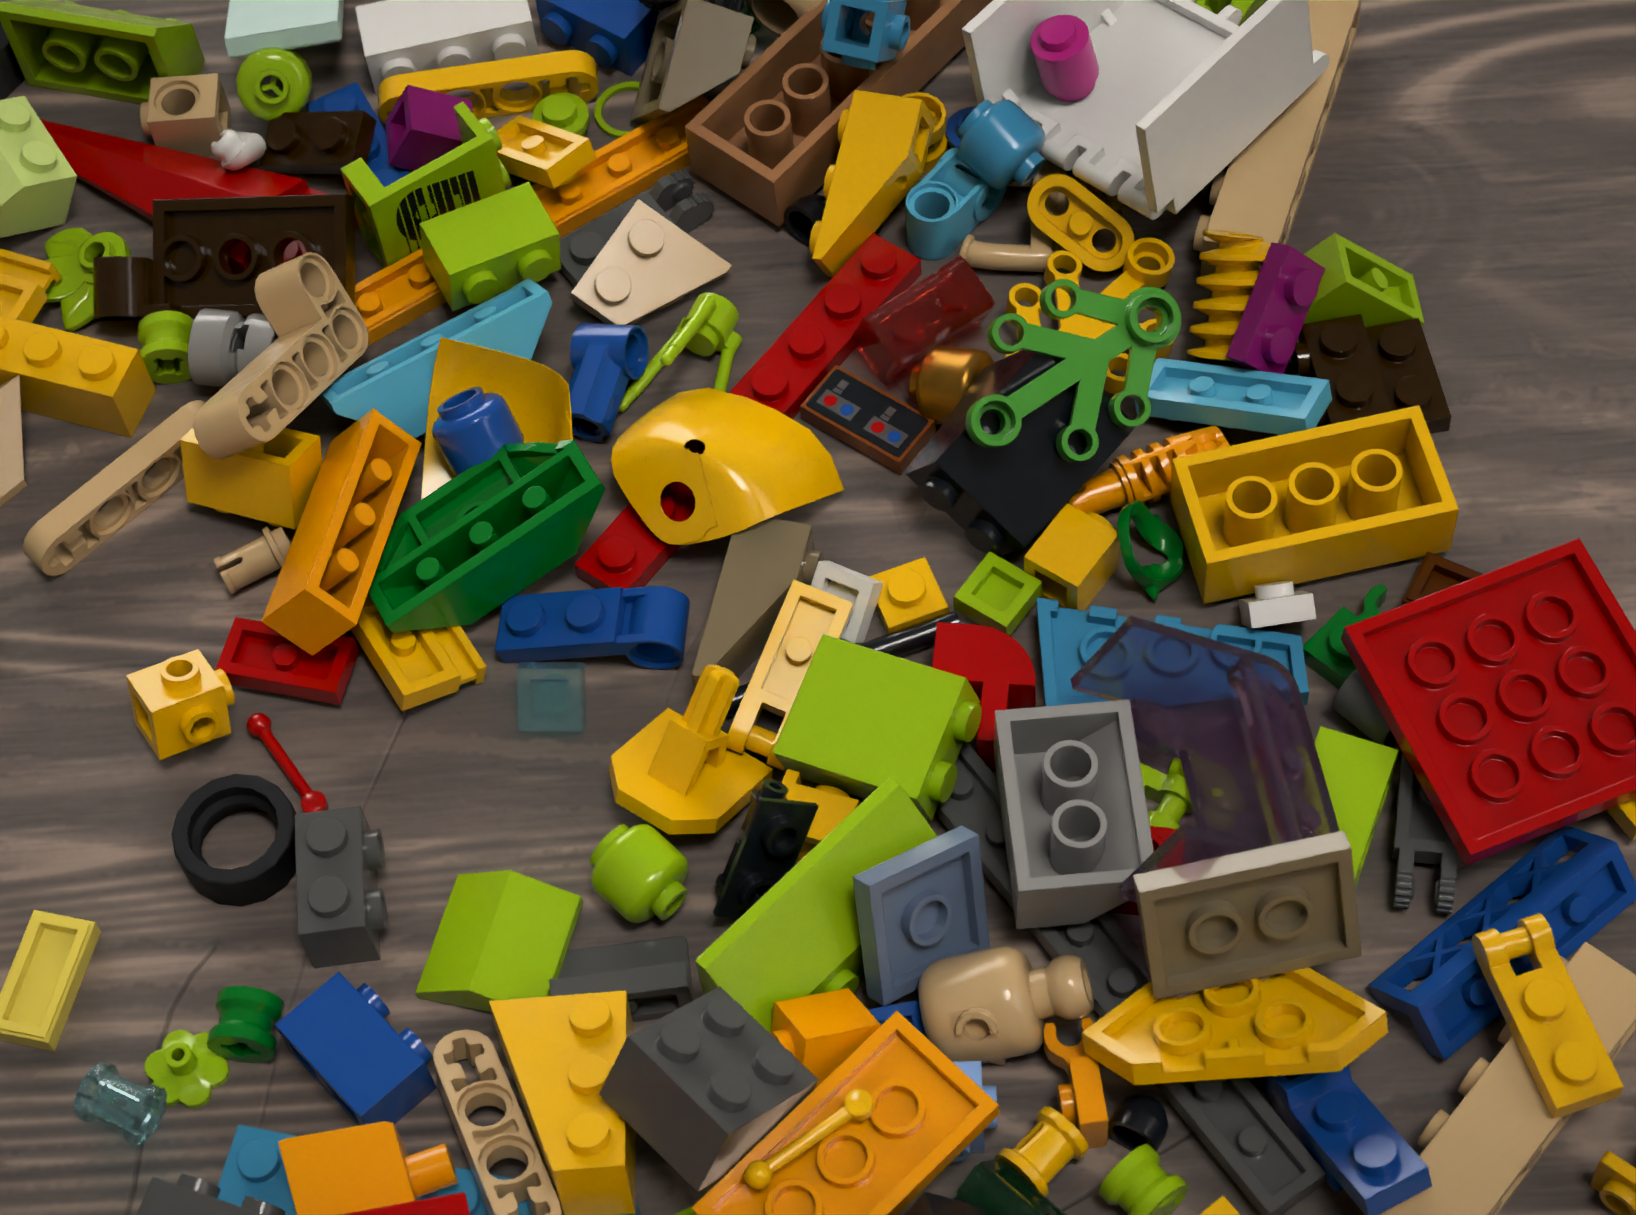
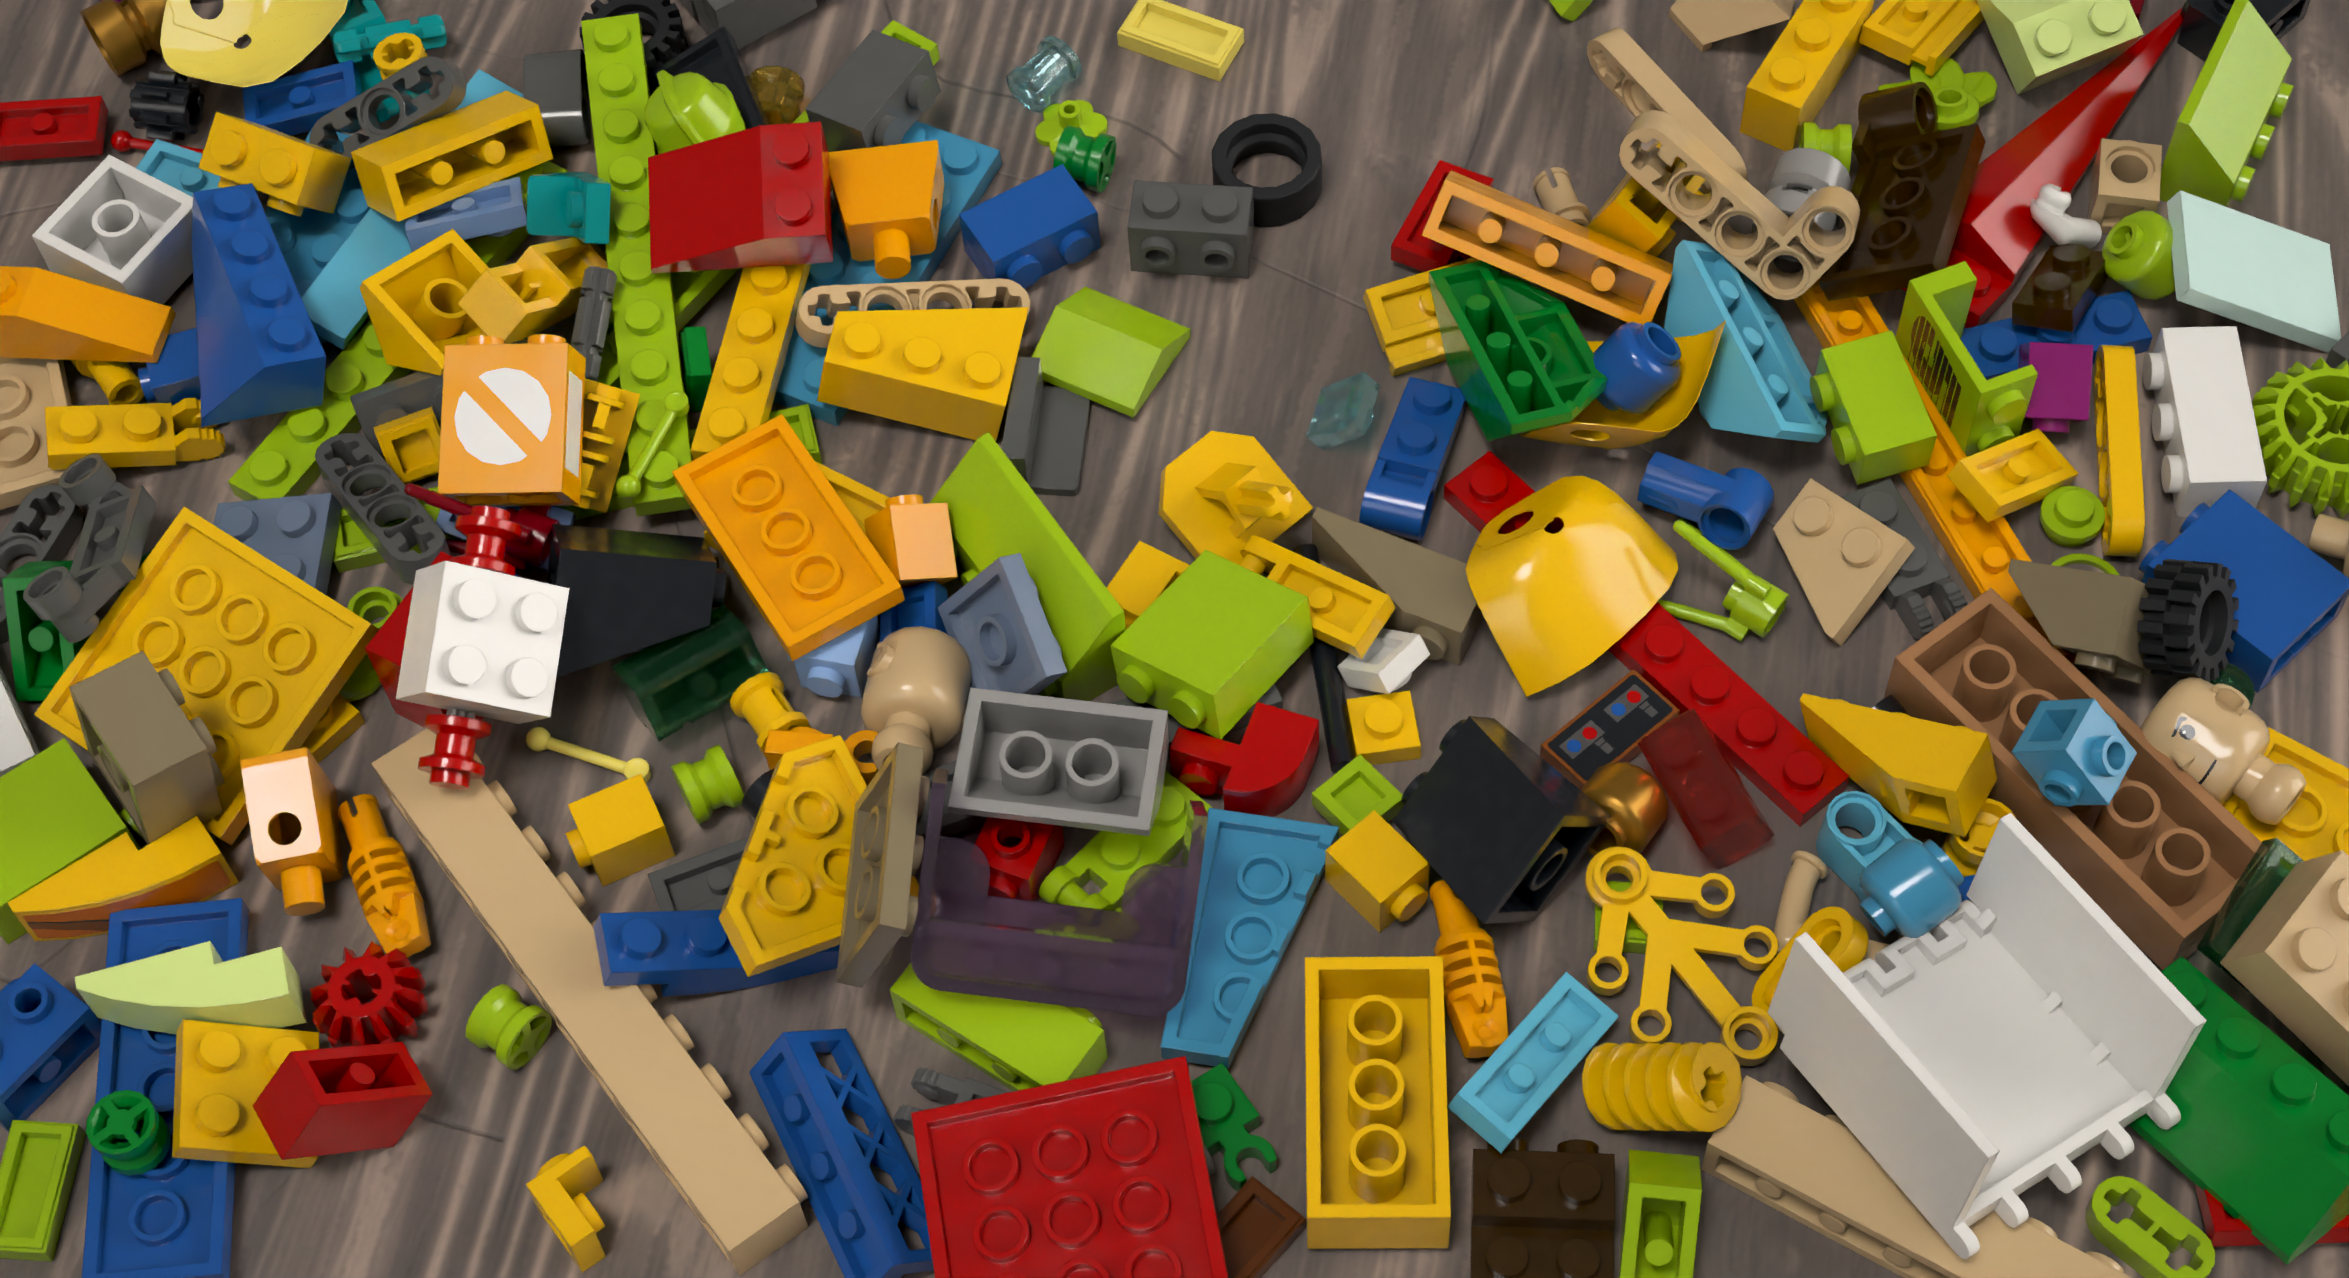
camera: 100 degrees right, 0 degrees up
yellow brick [126,649,235,760] -> none
red hinge [246,713,328,813] -> none
lime head [589,824,689,923] -> none
dark grey brick [599,986,819,1192] -> none
black hinge [713,779,819,918] -> none
yellow hinge [744,1089,873,1189] -> none
bright green plant [965,279,1181,463] -> none
dark pink brick [1030,15,1099,102] -> none
green piece [1117,500,1185,600] -> none
magenta plate [1226,242,1325,374] -> none
white plate [1238,581,1316,628] -> none
yellow plate [1472,913,1624,1119] -> none

